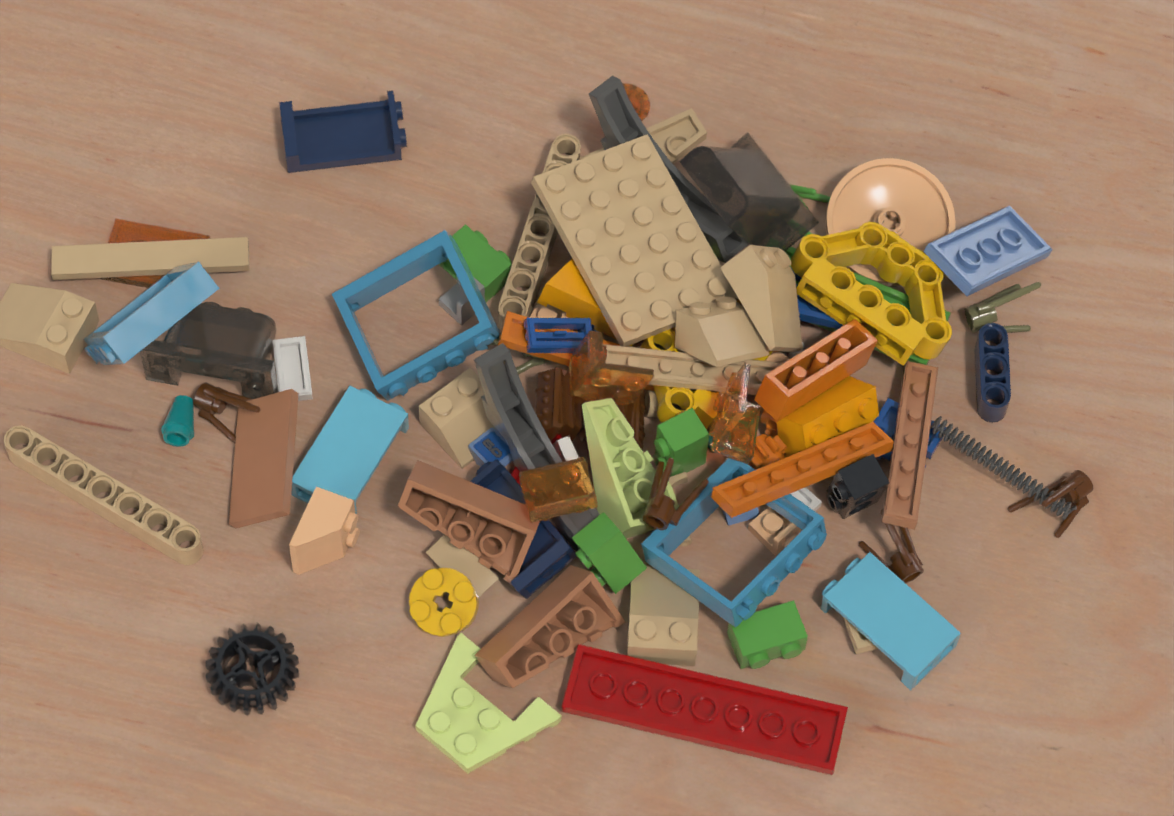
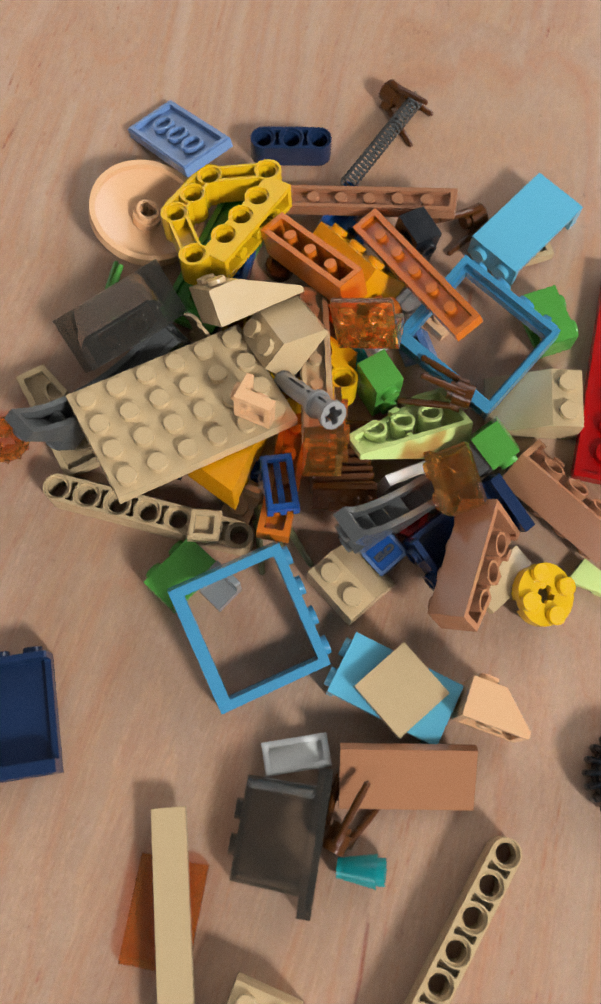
camera: 90 degrees left, 10 degrees up
dark azure window [83,262,220,365] -> none
olive plant [965,282,1041,333] -> none
none -> tan tile [186,508,223,544]
none -> light nougat bracket [231,373,276,429]
none -> light grey pin [274,370,346,430]
none -> tan tile [354,642,449,739]

